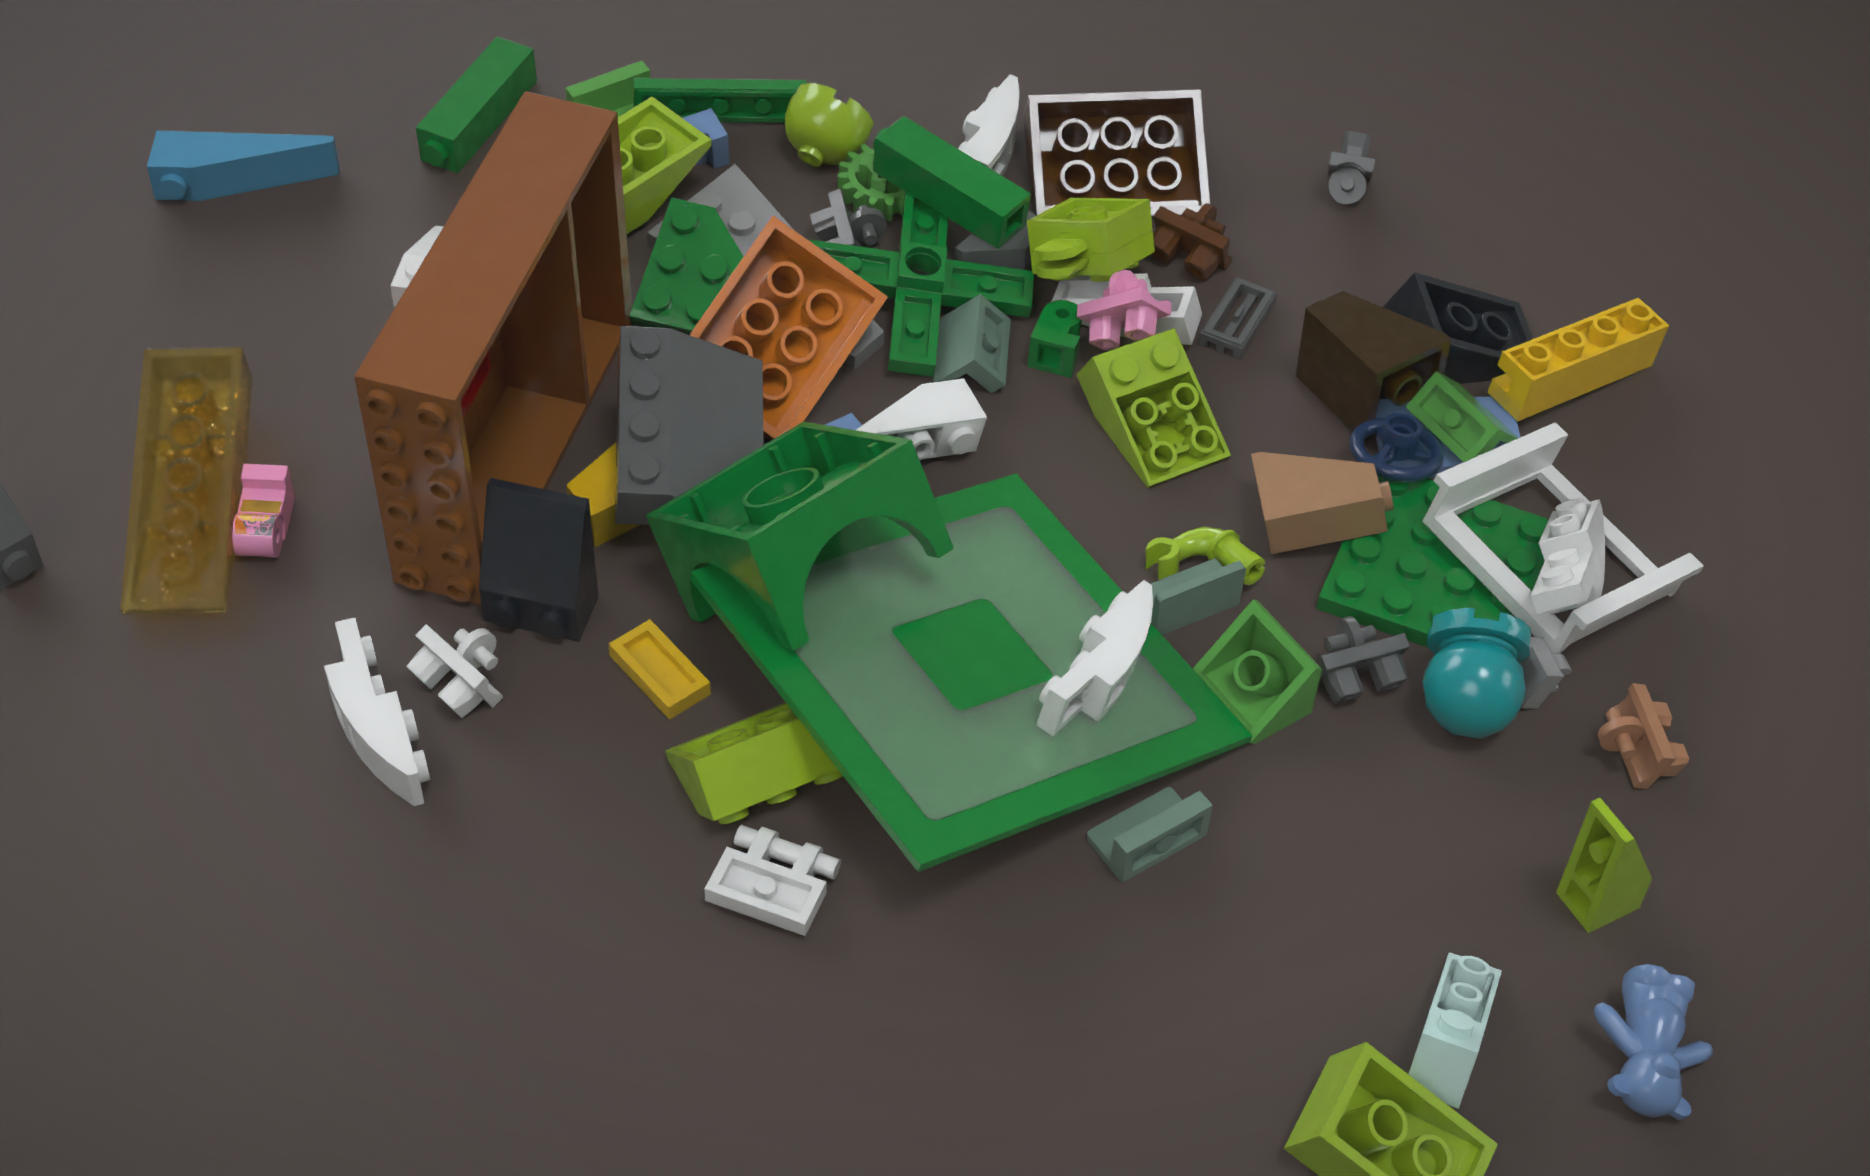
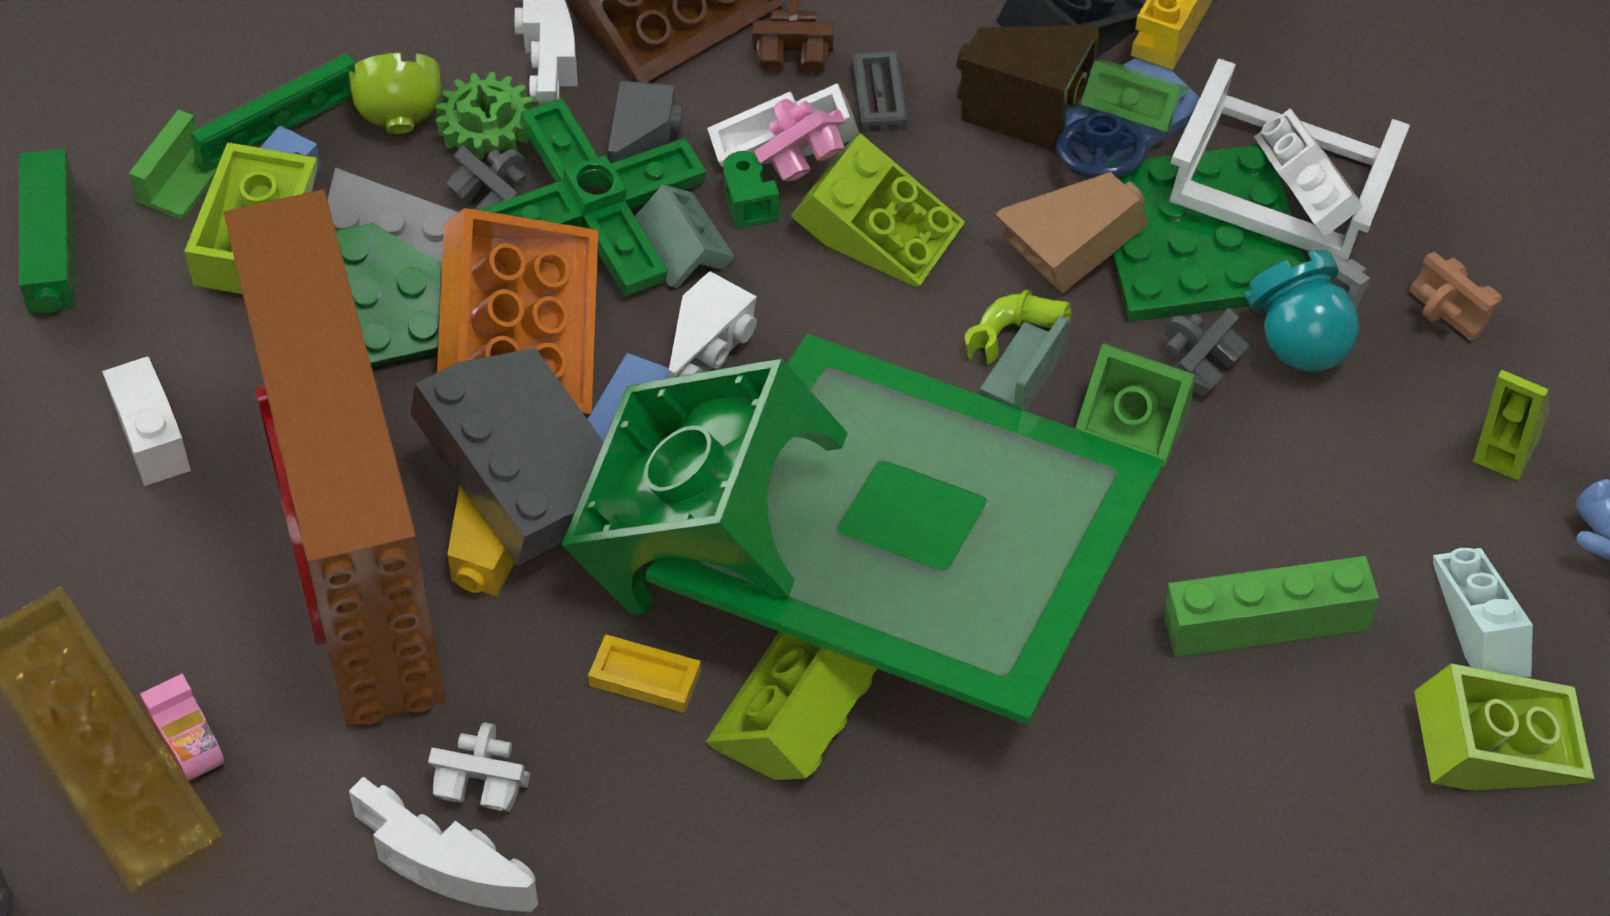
camera: 30 degrees left, 5 degrees up
black slope [479,478,599,642] -> none
white plate [704,825,841,936] -> none
green brick [873,115,1031,250] -> none
lime brick [1027,198,1155,282] -> none
white slope [1036,580,1153,736] -> none
sand green panel [1087,787,1213,883] -> none
none -> bright green brick [1163,556,1379,658]

